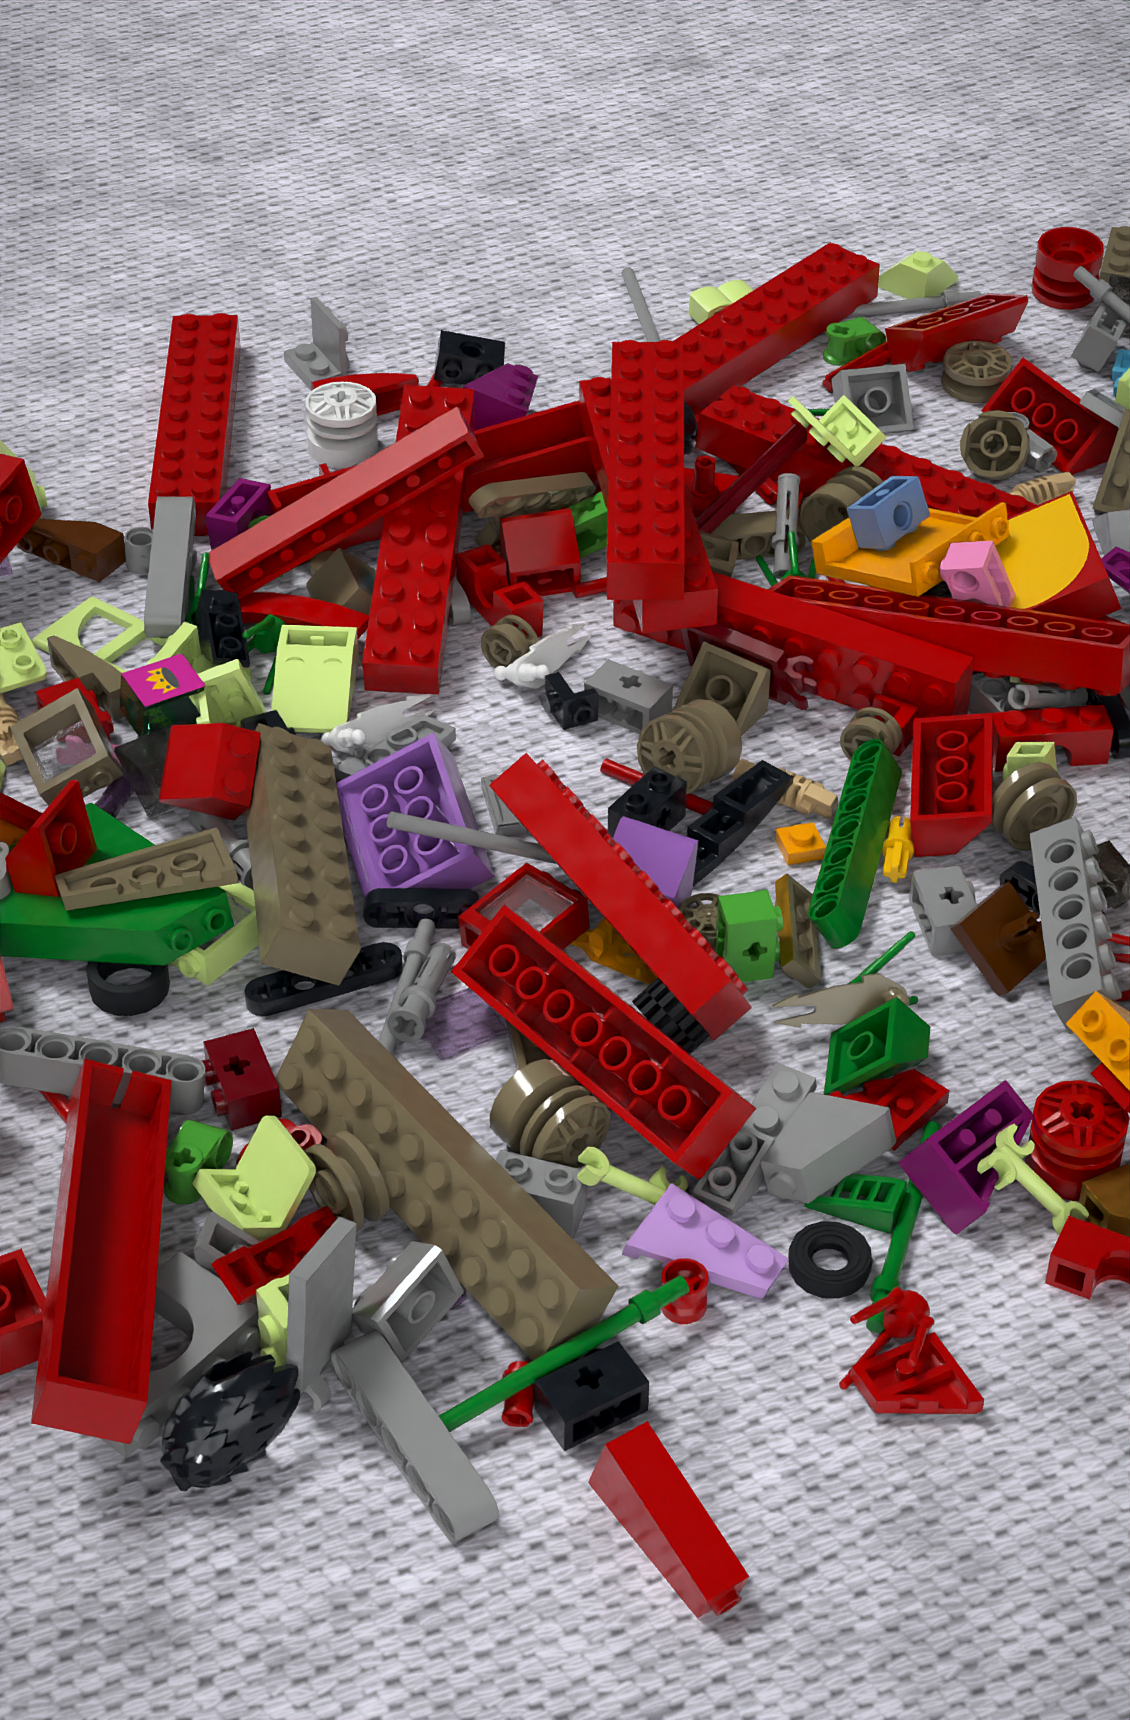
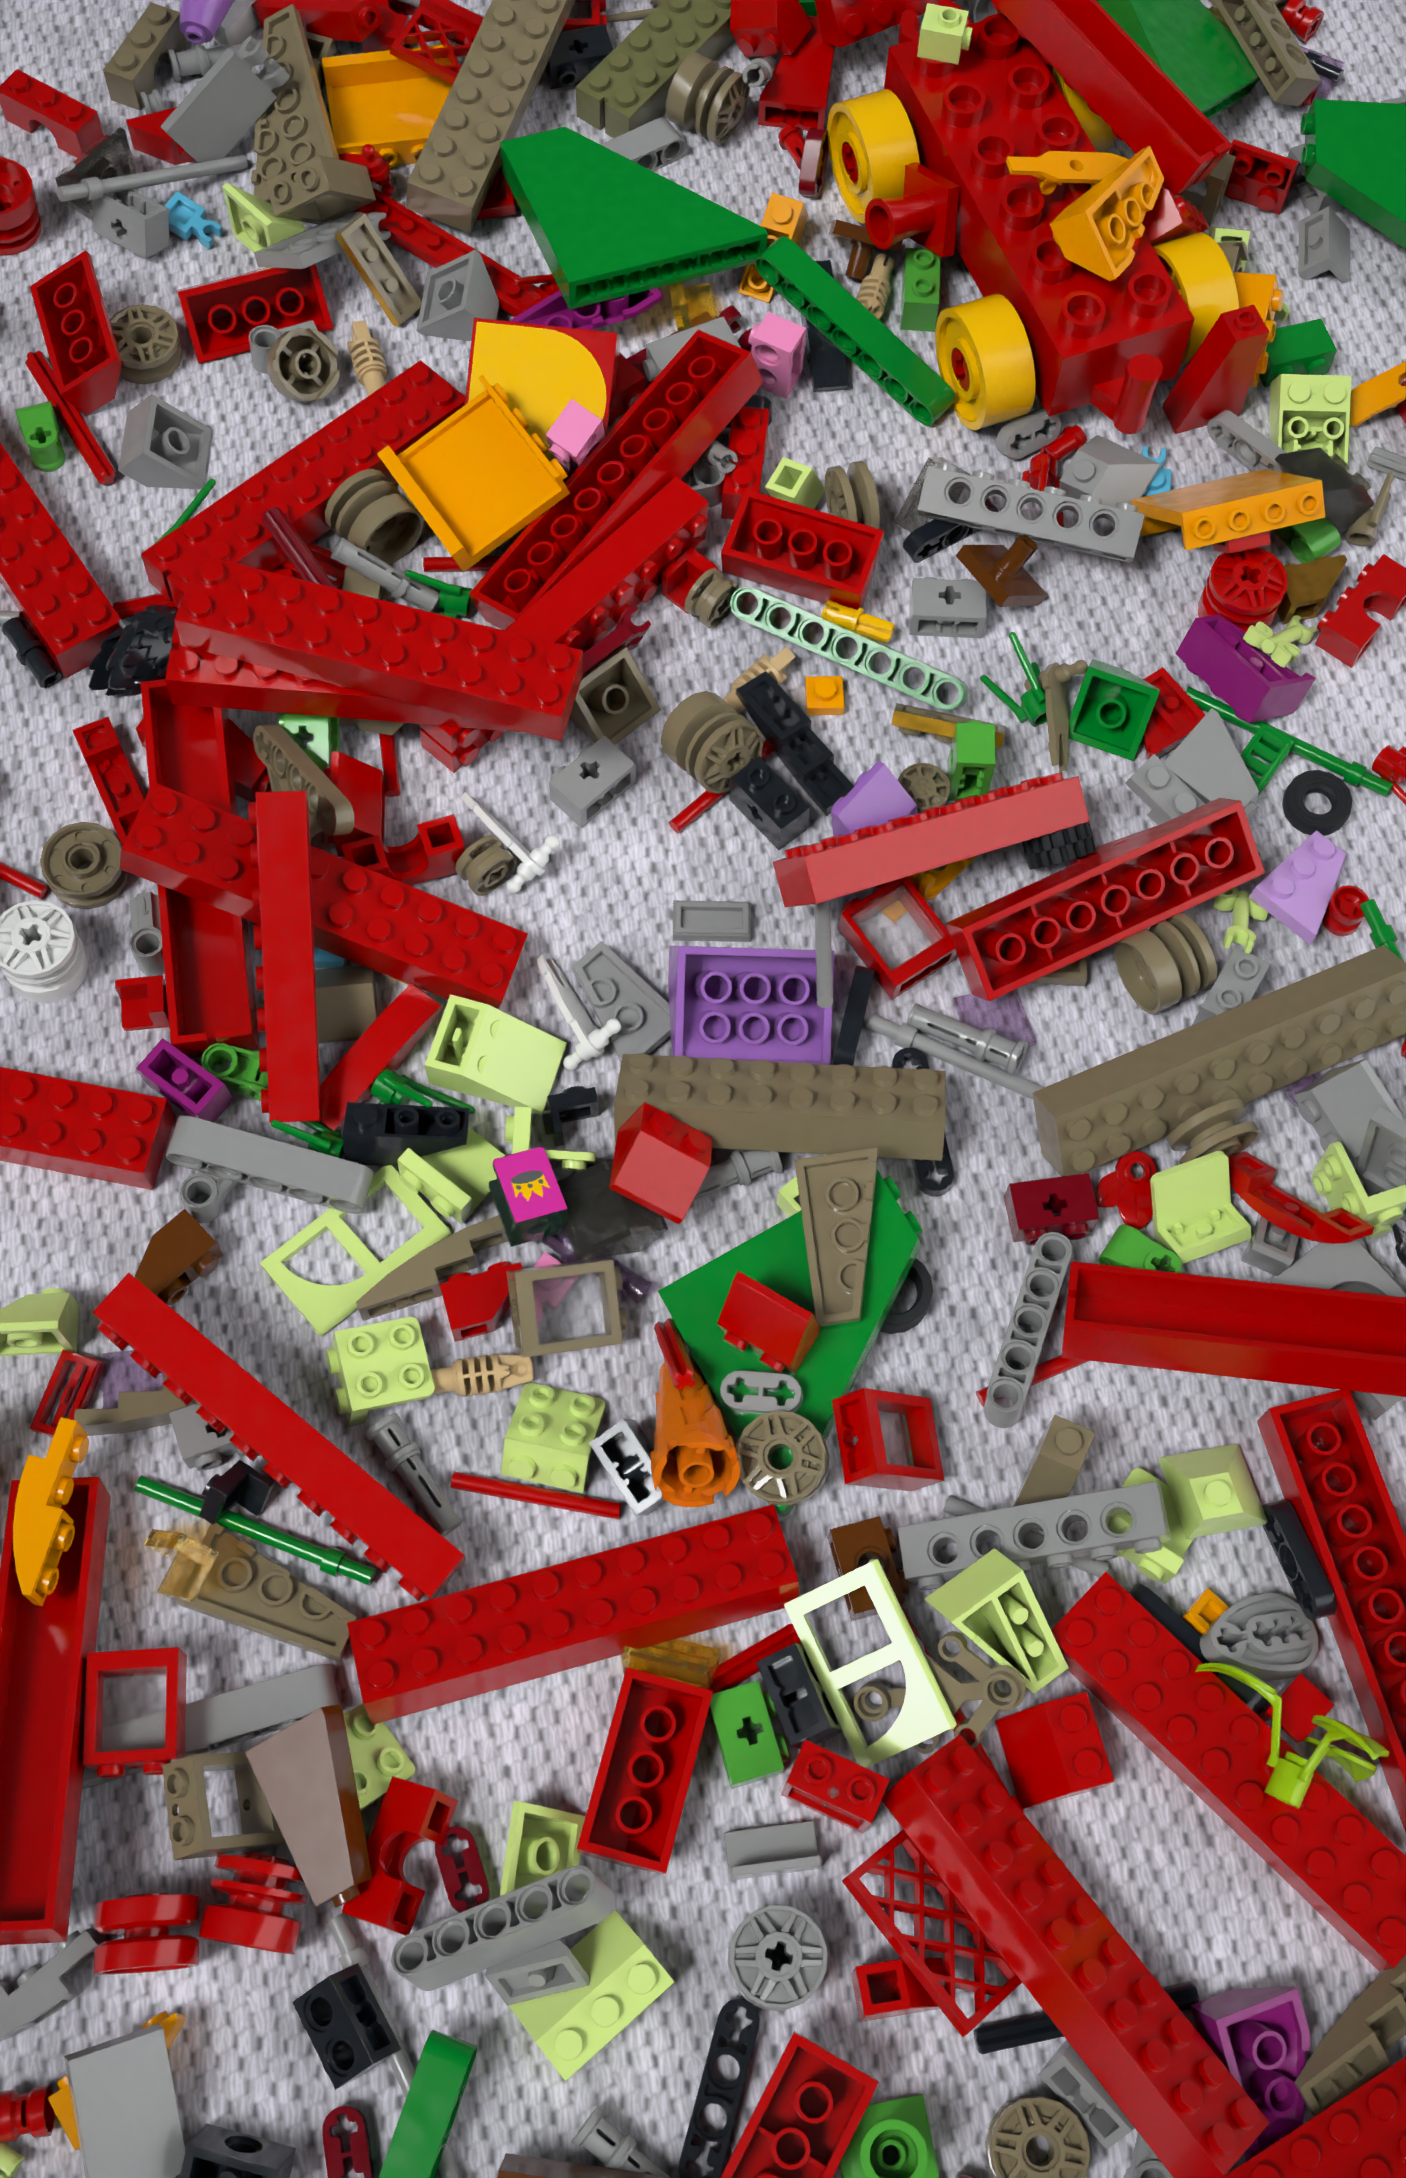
camera: 80 degrees left, 25 degrees up
magenta wedge [463,363,538,431] -> none
black bracket [541,672,598,730] -> none
yellowish green bracket [788,395,887,467] -> none
medium blue brick [847,476,930,551] -> none

